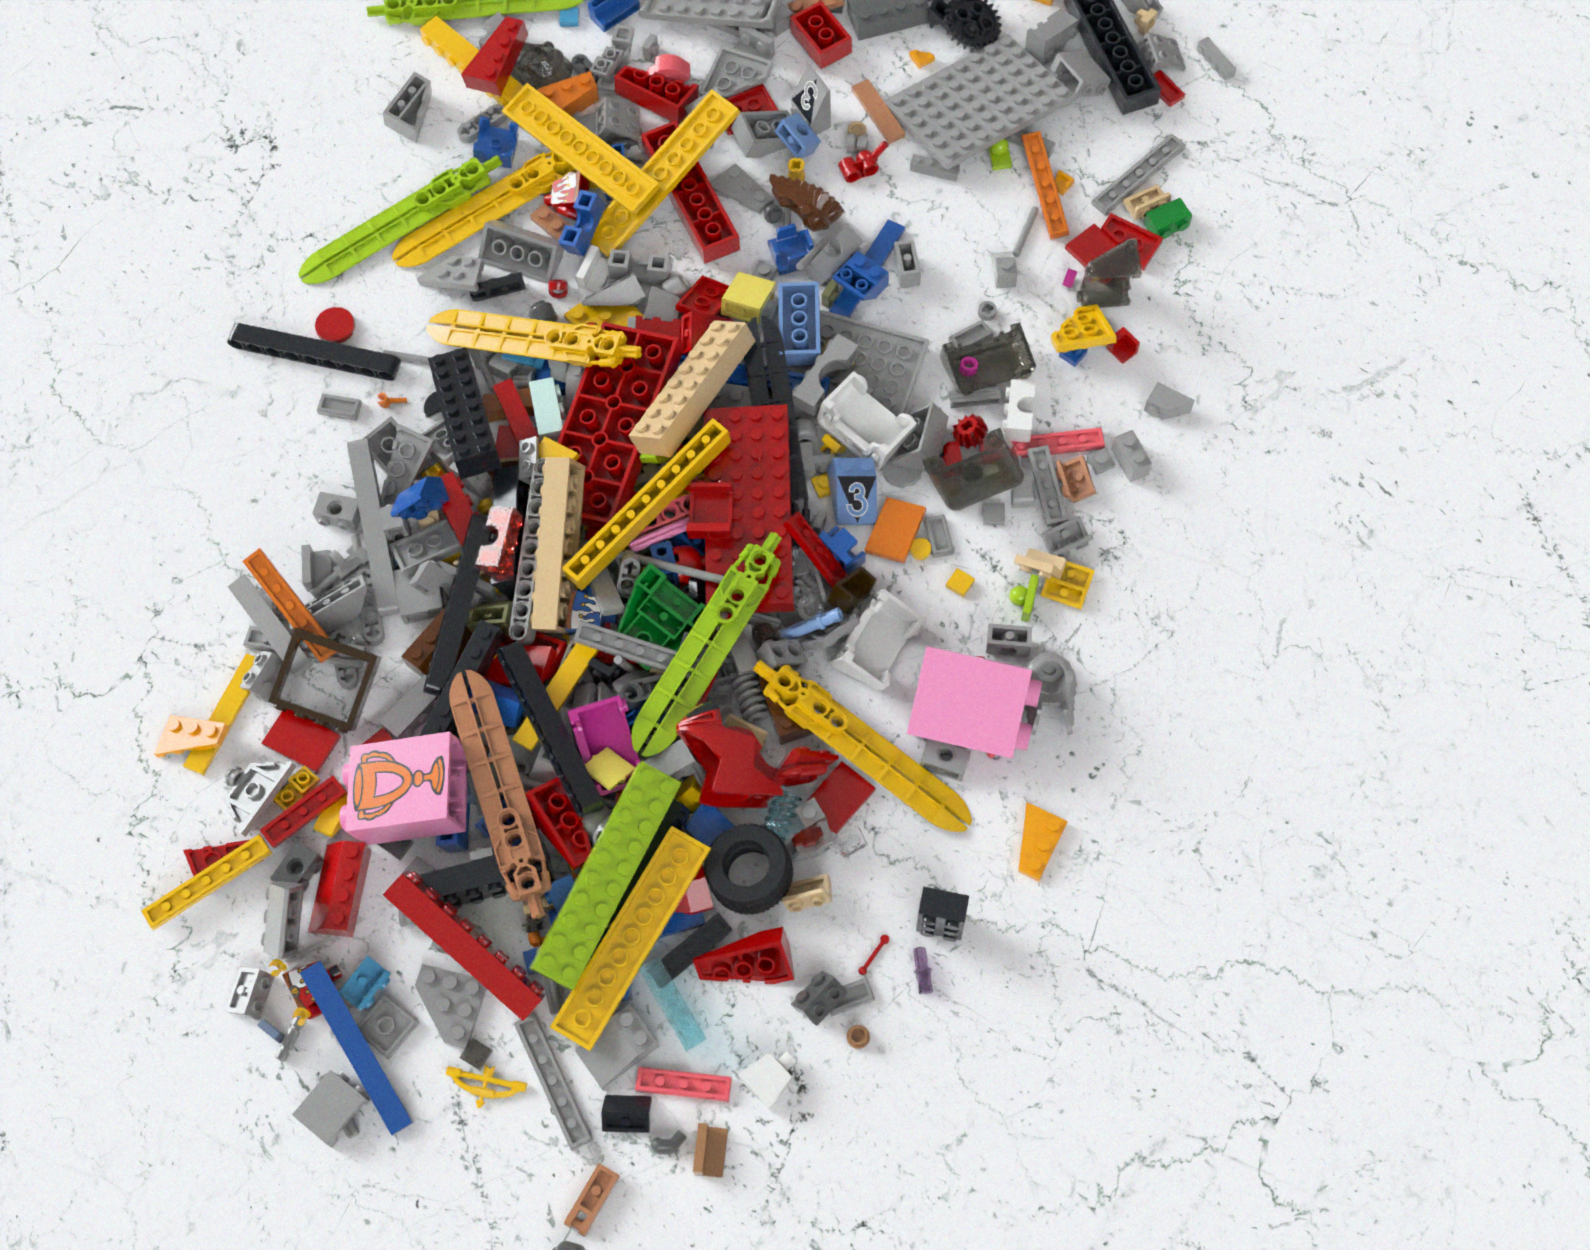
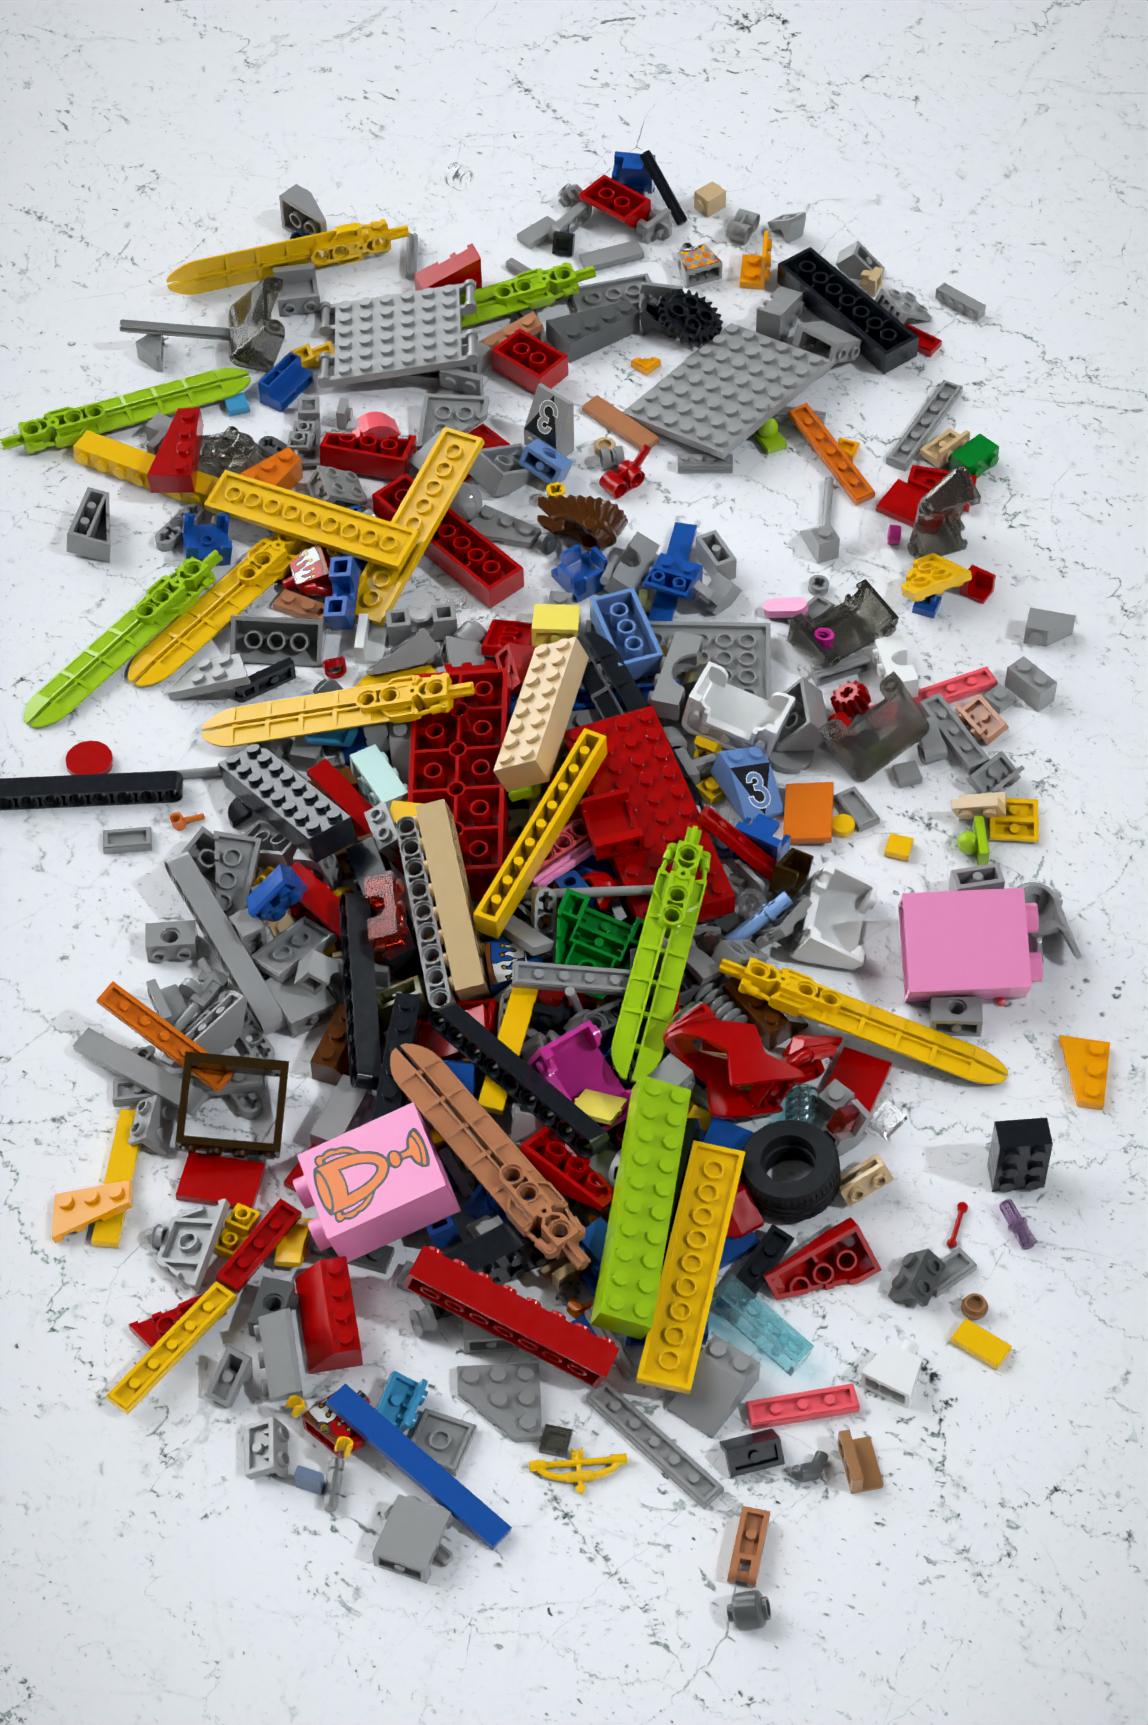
camera: 20 degrees left, 15 degrees down
none -> light grey slope [205,1345,253,1408]
none -> light grey piece [449,482,482,521]
none -> light grey brick [693,572,742,614]
none -> bright pink tile [763,597,809,618]
none -> yellow tile [951,1318,1012,1370]

